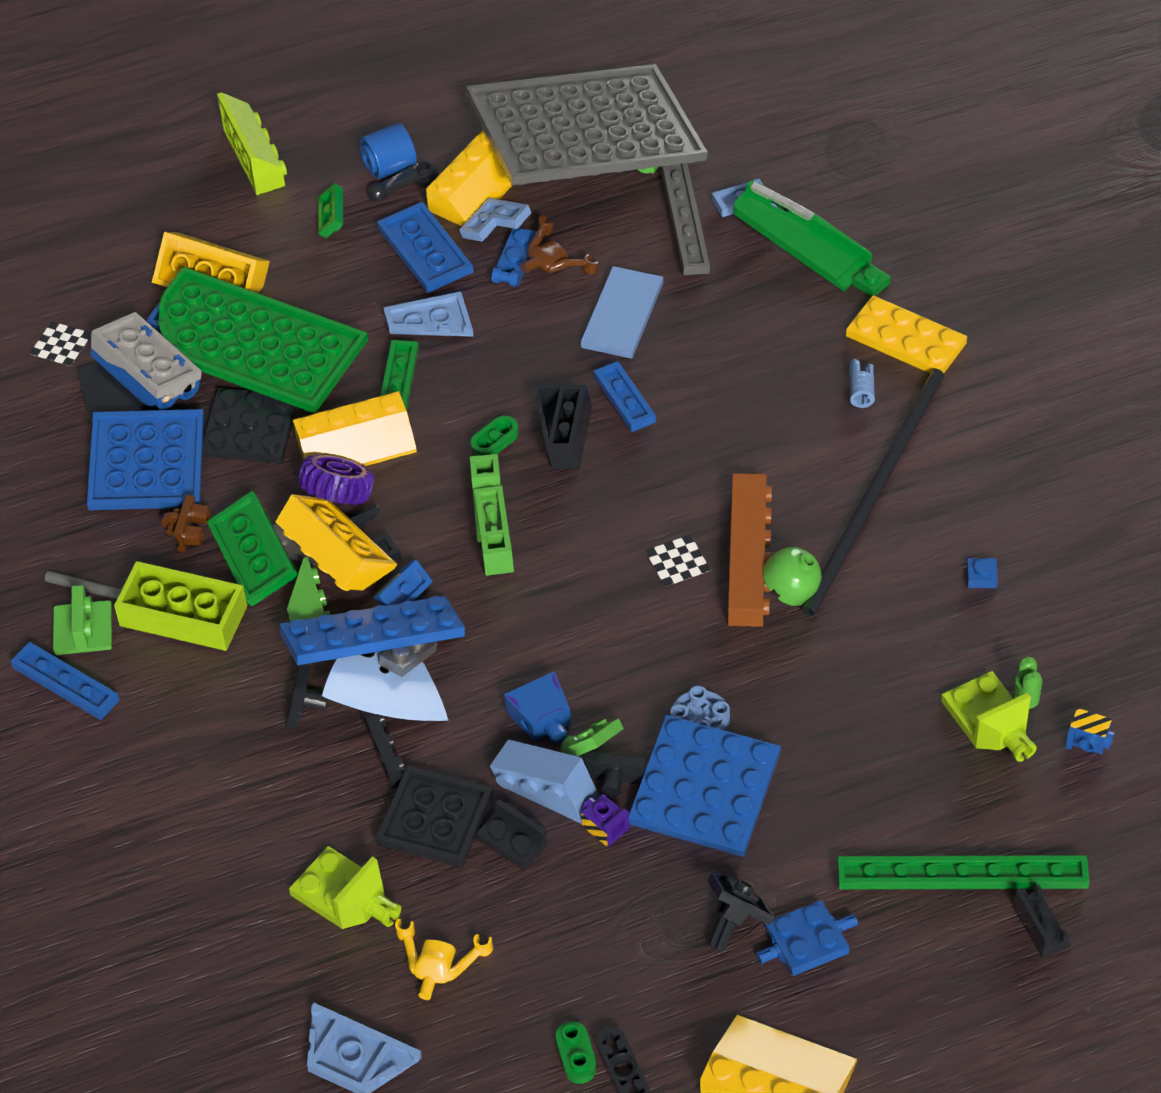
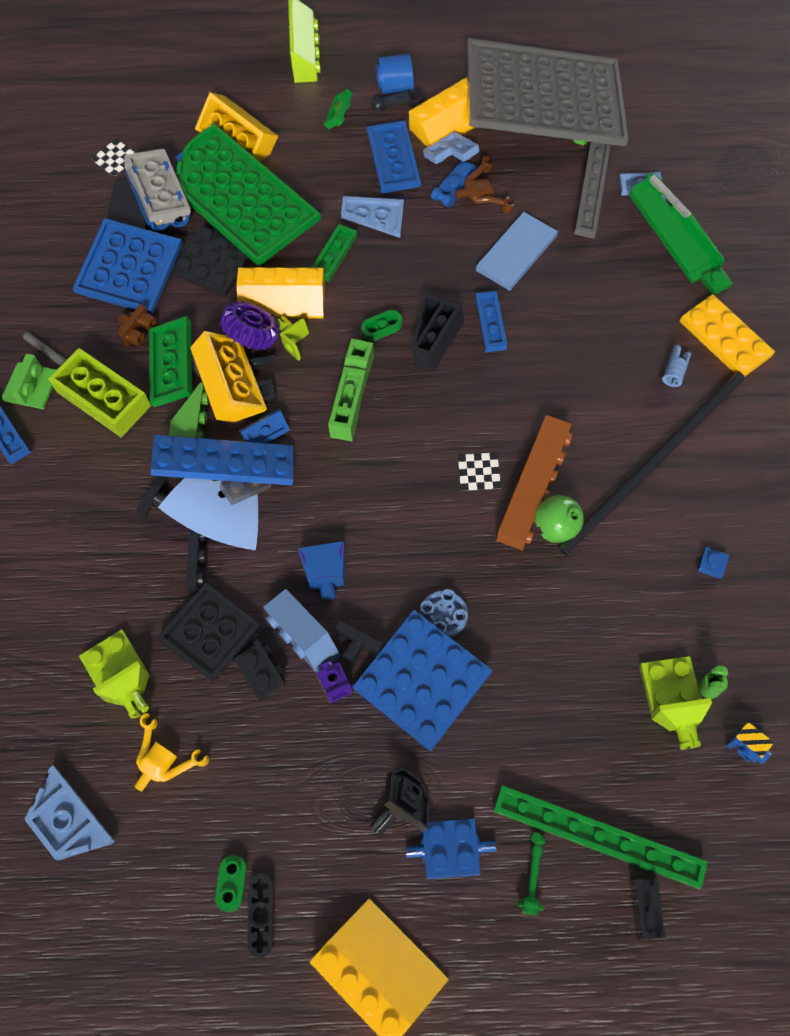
camera: 20 degrees right, 15 degrees up
bright green plate [561,718,624,757] -> none
none -> lime bracket [277,316,309,361]
none -> green piece [516,832,545,916]

